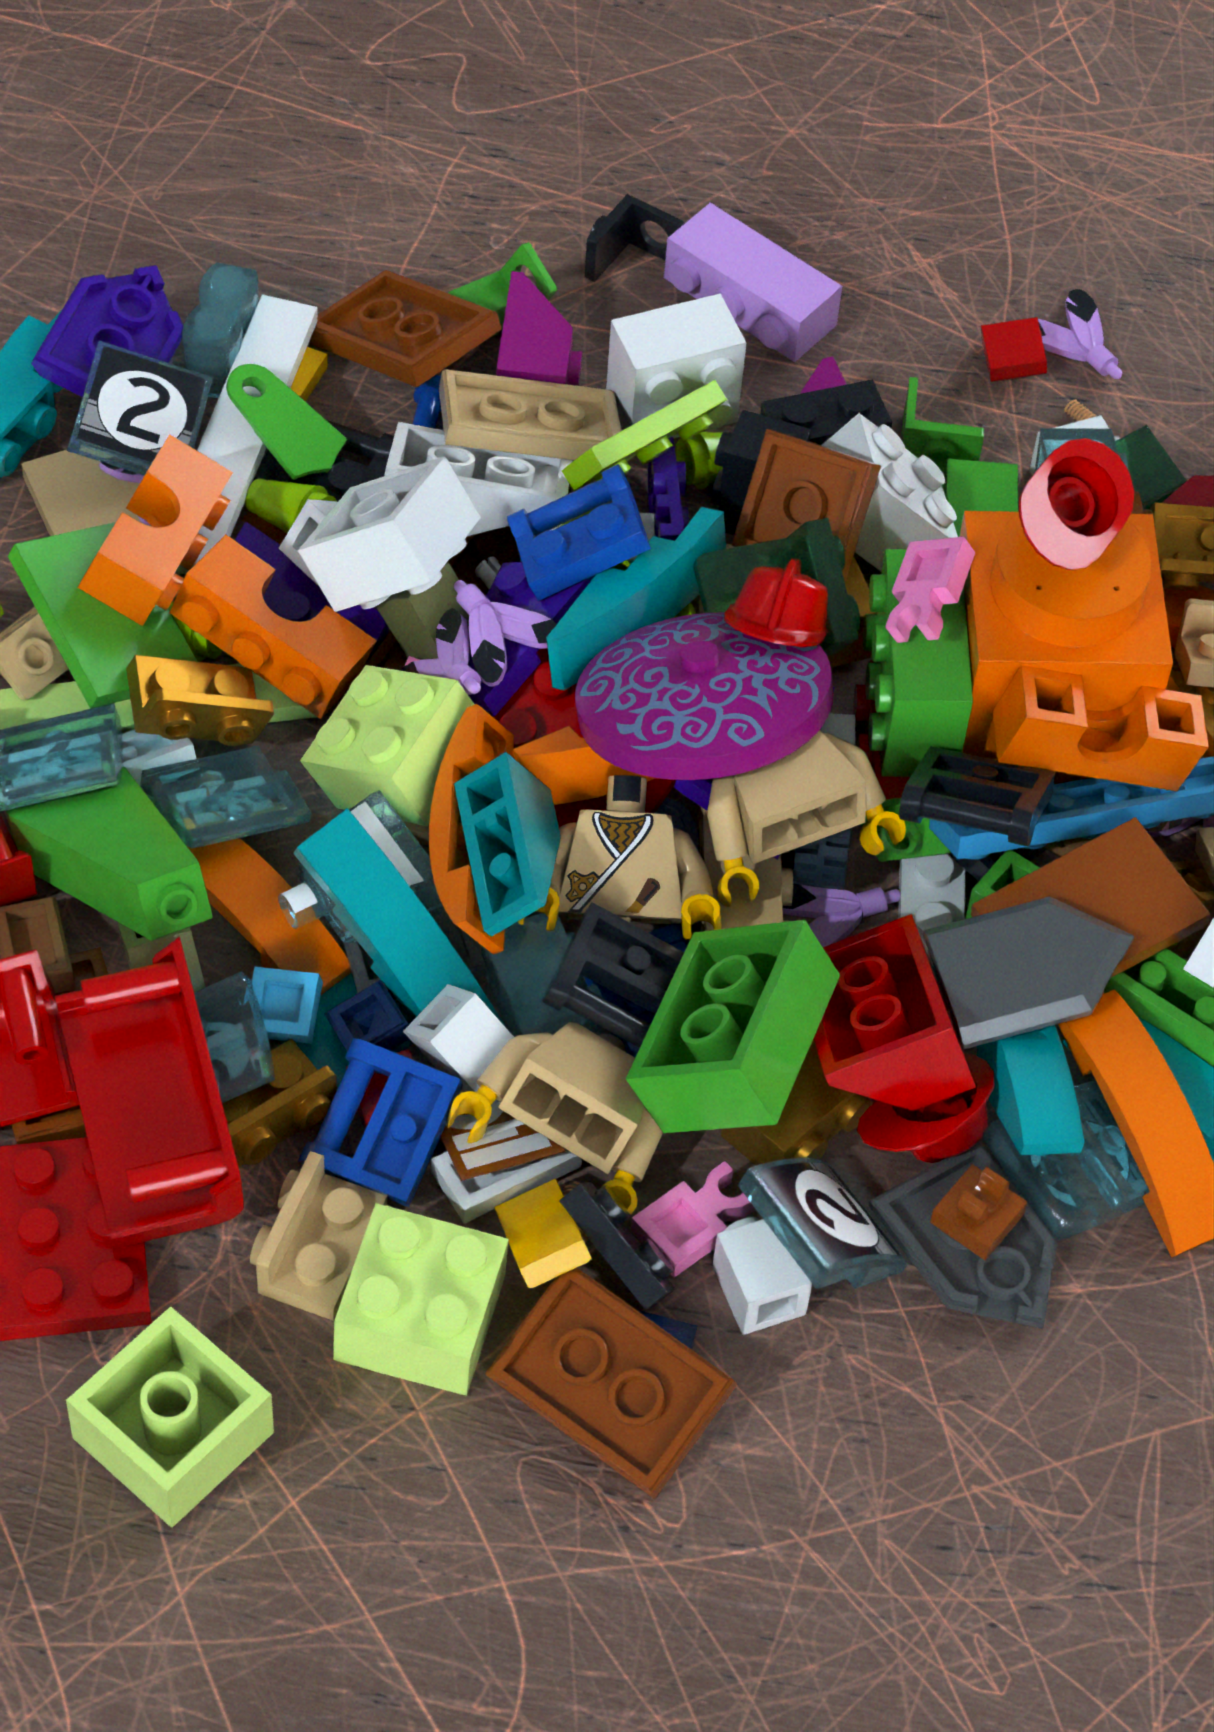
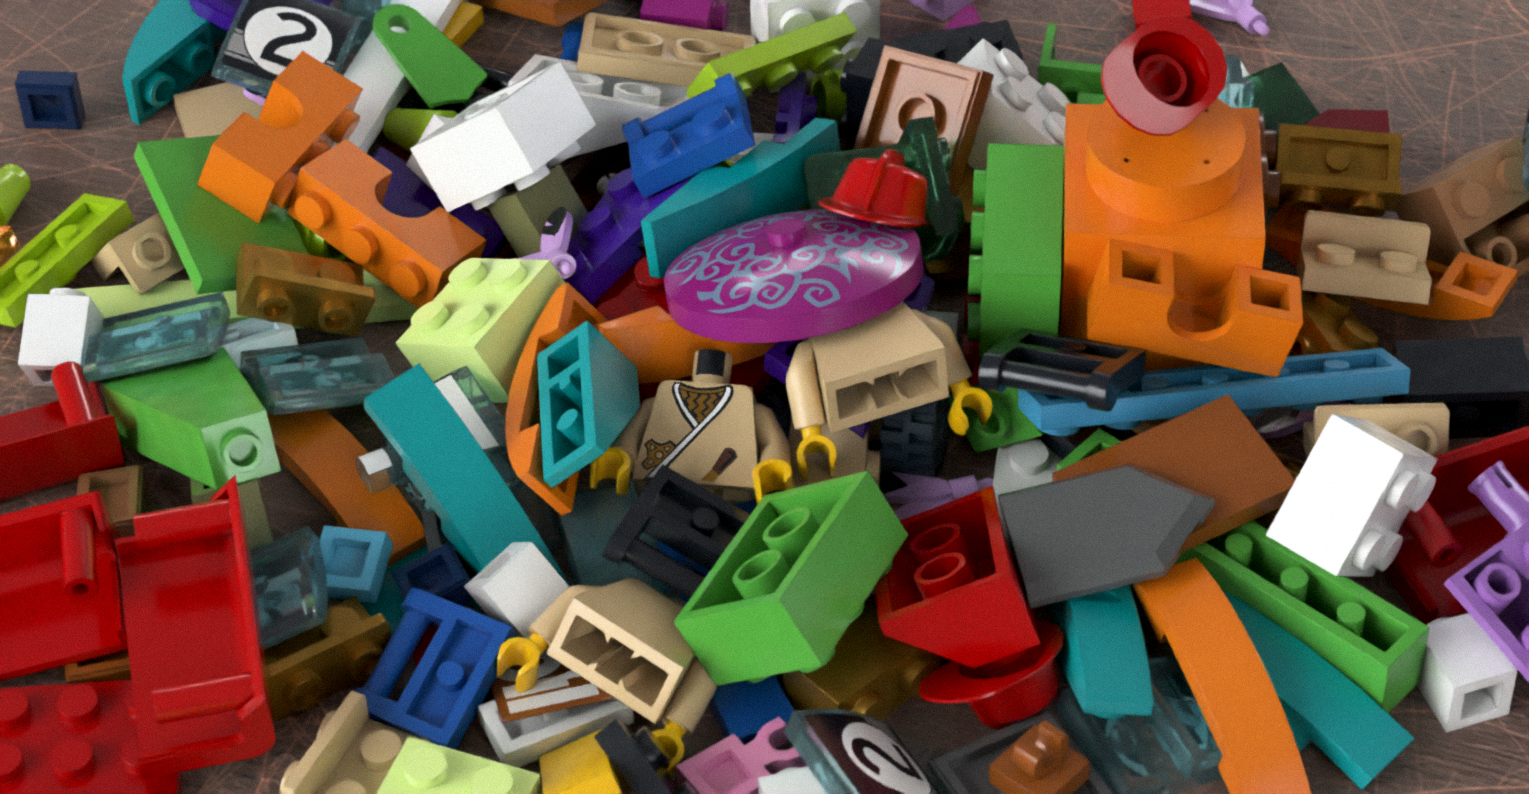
camera: 10 degrees right, 10 degrees down
lavender piece [454,580,557,686] -> none
bright pink plate [885,537,975,643] -> none
none -> blue tile [709,675,799,745]

